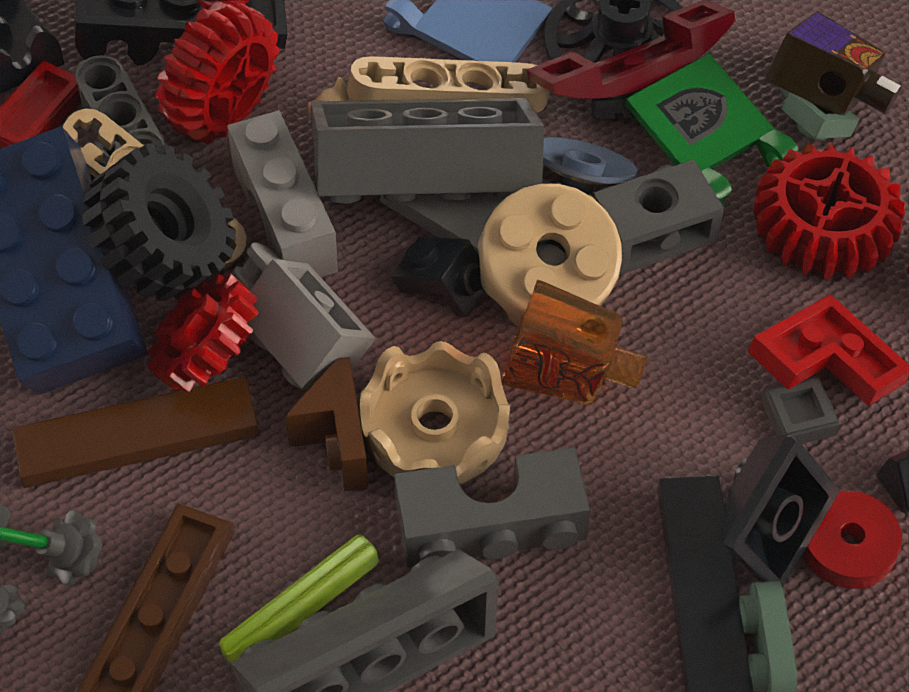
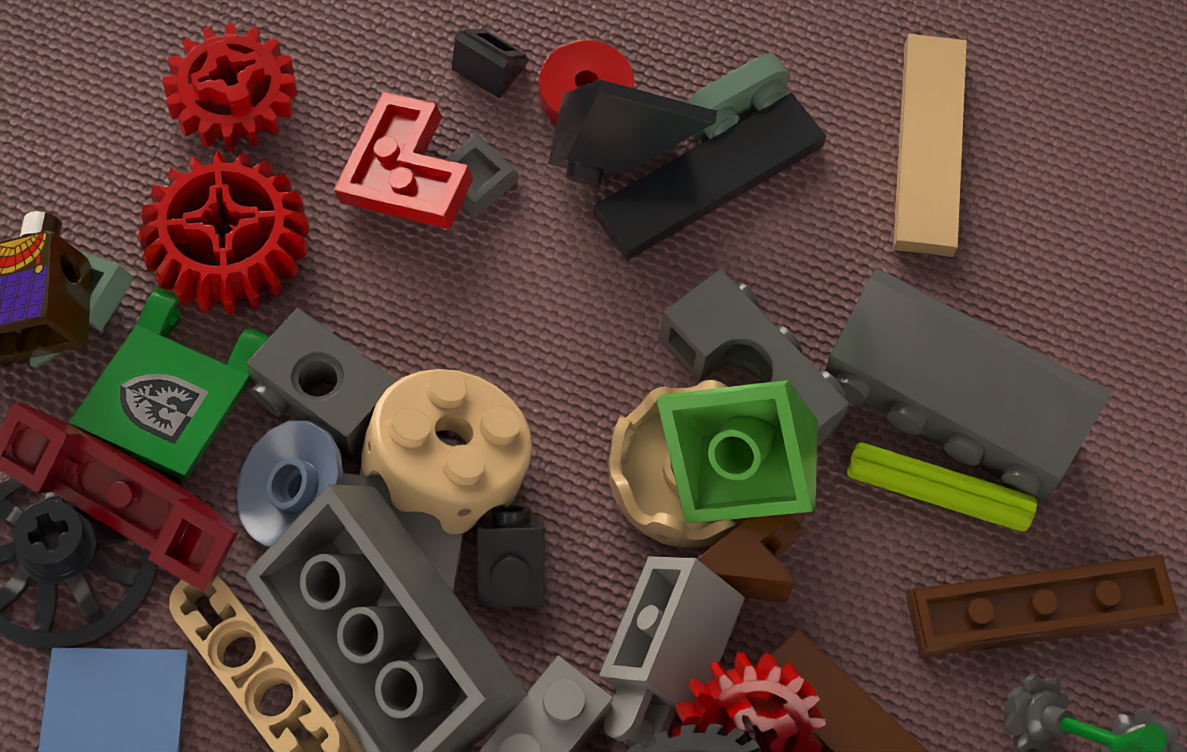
camera: 125 degrees left, 10 degrees up
clear orange torso [502,279,647,404] -> none
none -> bright green slope [657,380,818,523]

